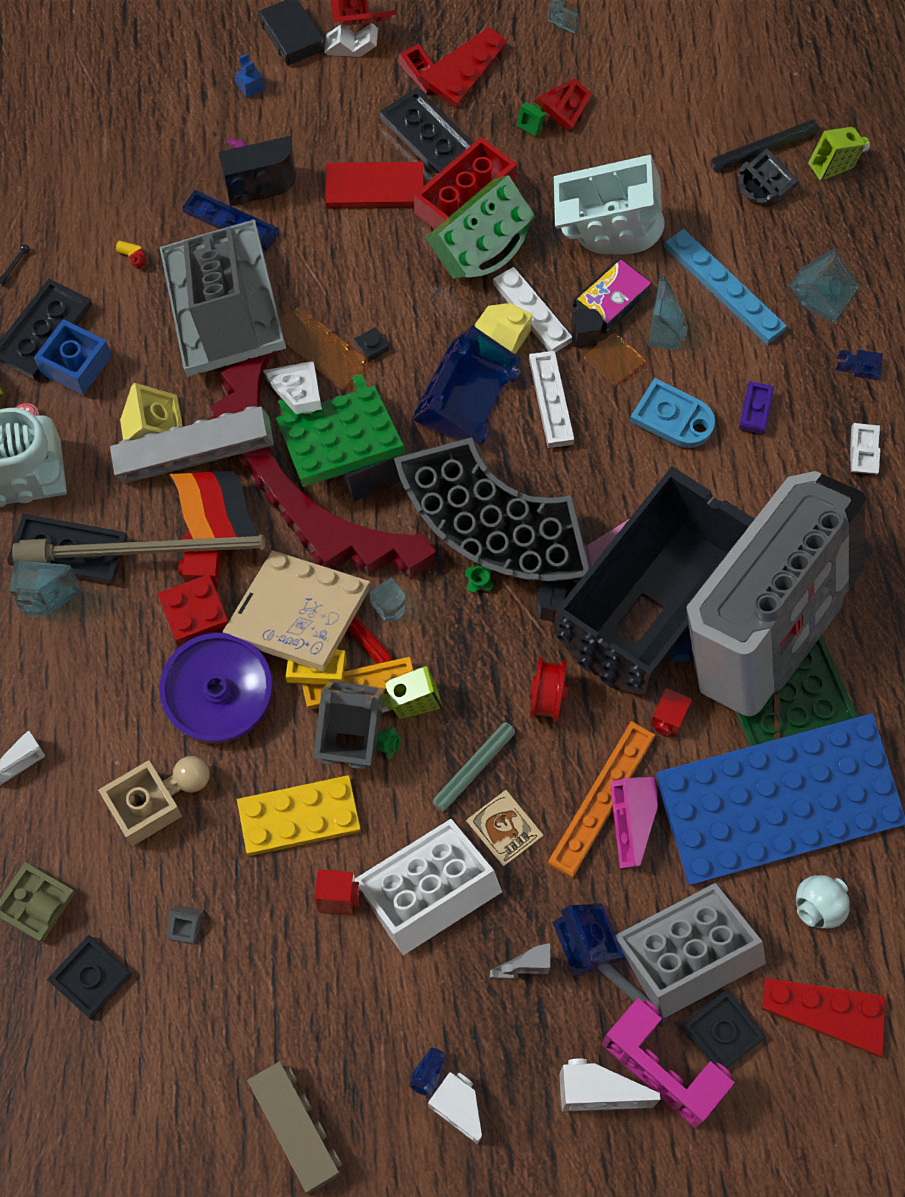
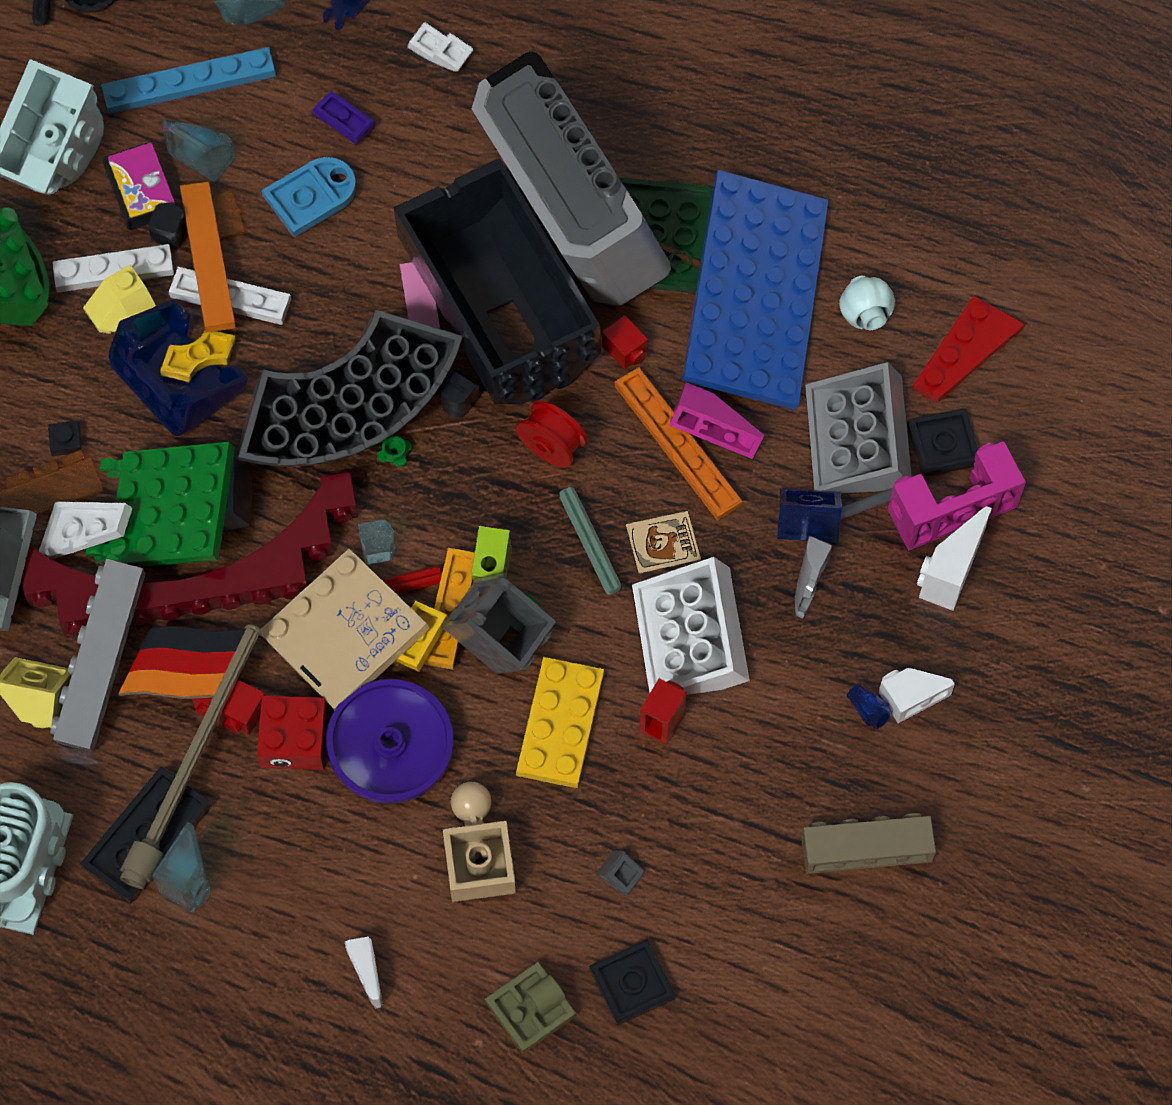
camera: 65 degrees left, 0 degrees up
none -> yellow tile [161,331,235,382]
none -> orange tile [180,182,235,333]

